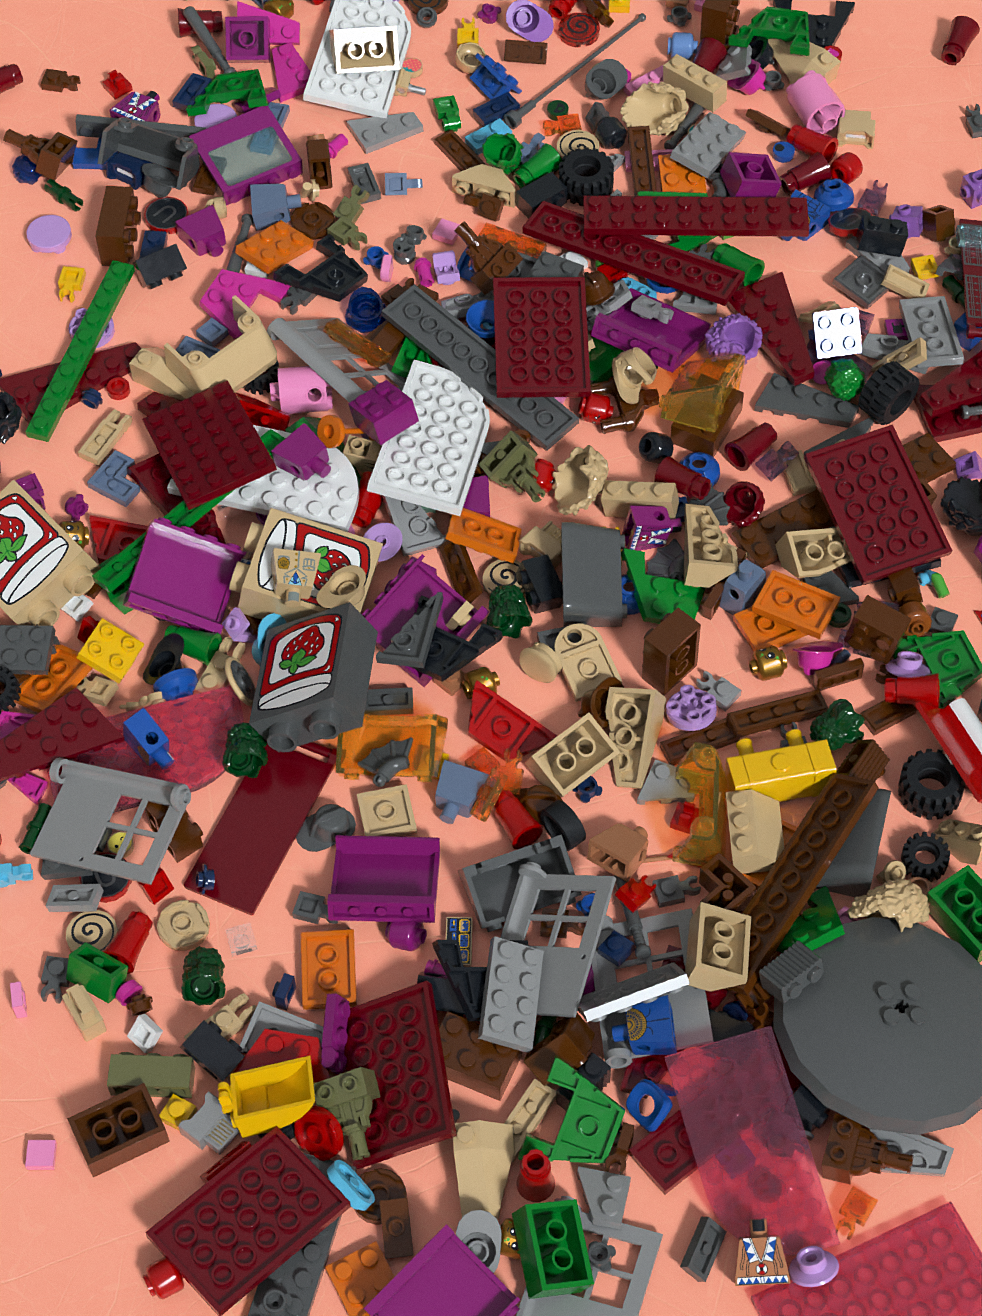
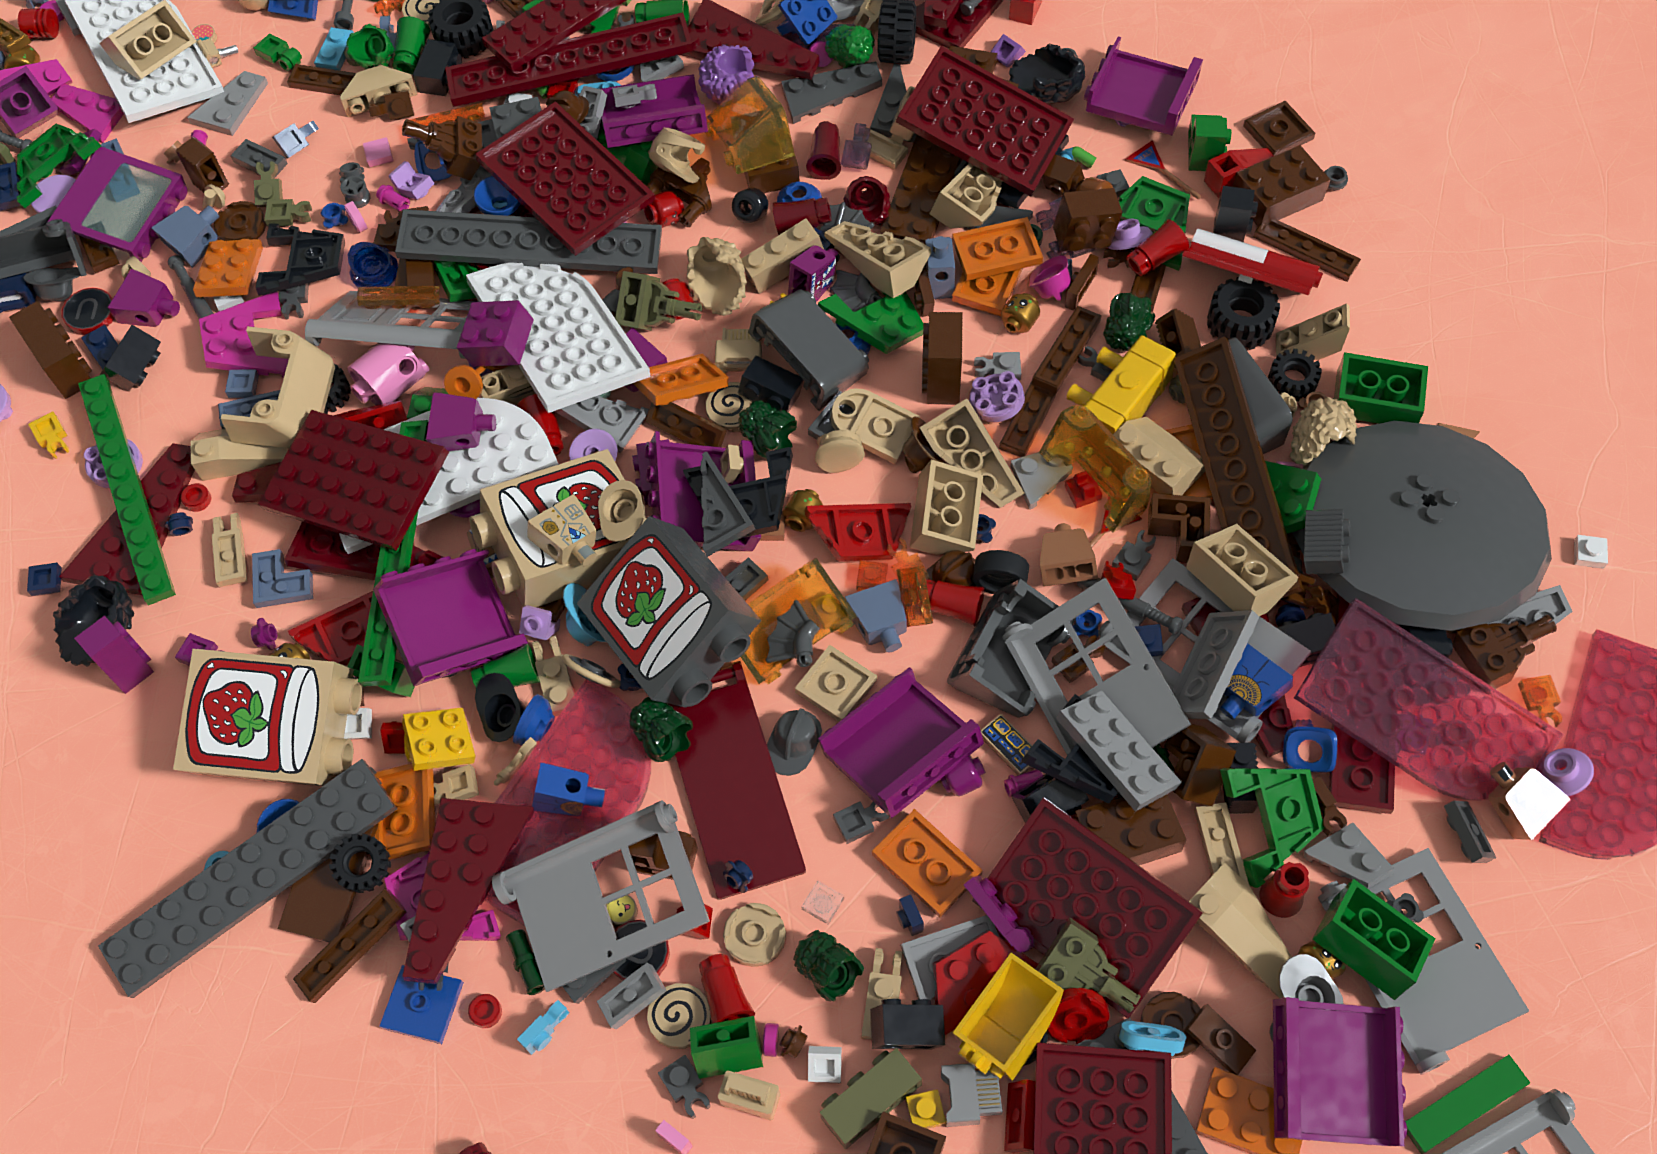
camera: 40 degrees left, 5 degrees up
dark blue plate [473,92,520,127] -> none

